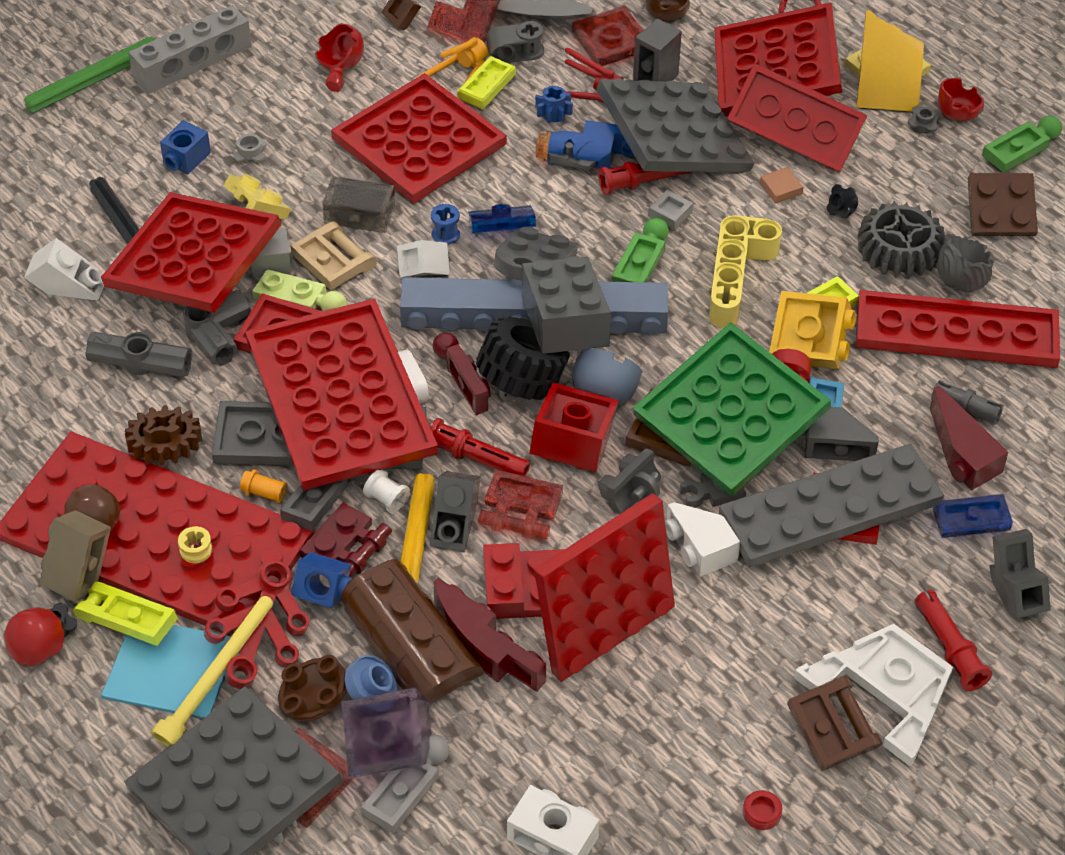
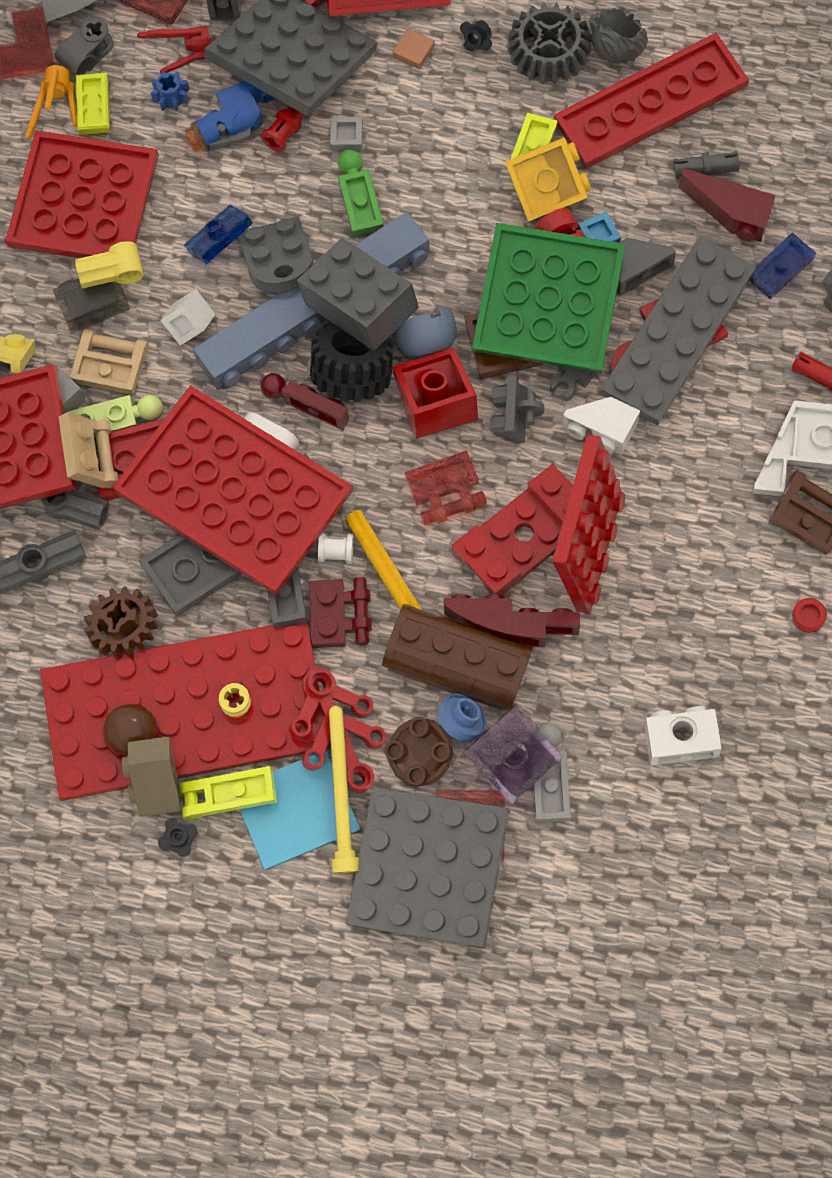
camera: 30 degrees left, 20 degrees up
red hair [3,607,64,667] -> none
light orange pin [240,469,287,504] -> none
blue brick [291,552,353,608] -> none
red pin [430,418,531,482] -> none
dark grey slope [430,471,481,552] -> none
blue bush [431,204,460,245] -> none
light yellow beam [709,215,782,328] -> none
none -> tan plate [58,412,118,488]
none -> light yellow piece [75,241,144,289]

